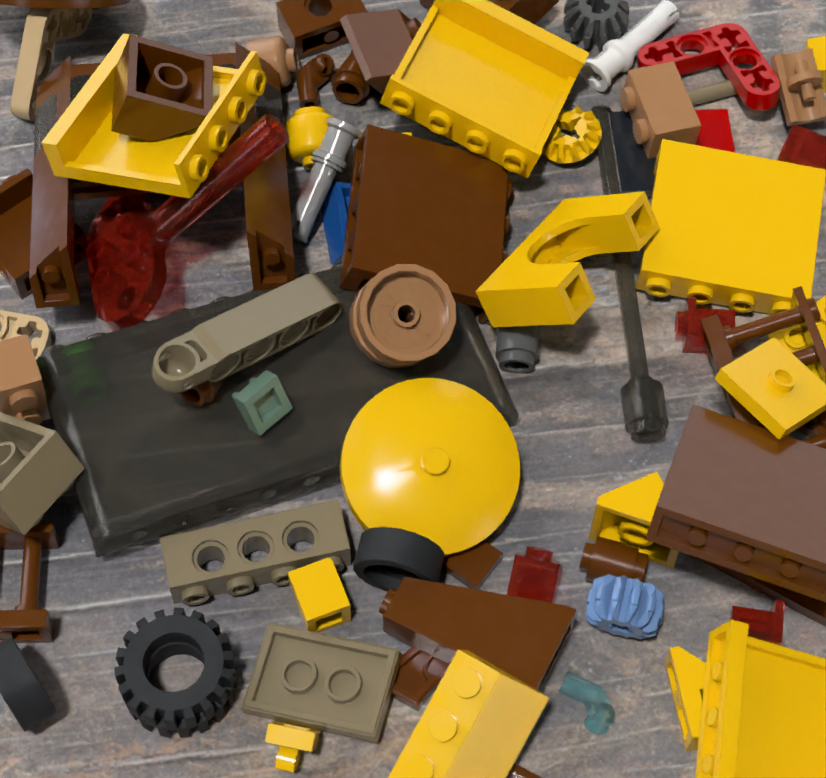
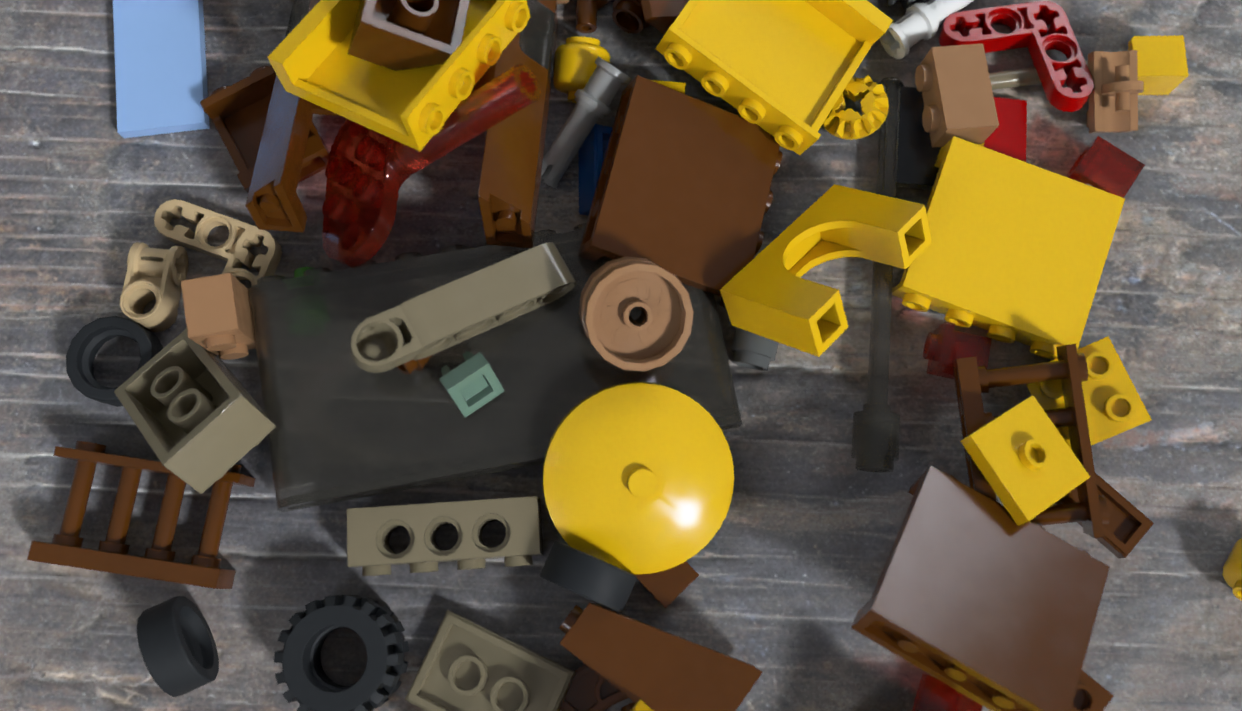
camera: 10 degrees right, 15 degrees up
yellow panel [288,558,351,633] -> none
clear red bracket [506,546,560,603] -> none
reddish brown brick [579,536,649,582] -> none
medium blue gear [586,574,665,640] -> none
yellow slope [588,471,679,568] -> none

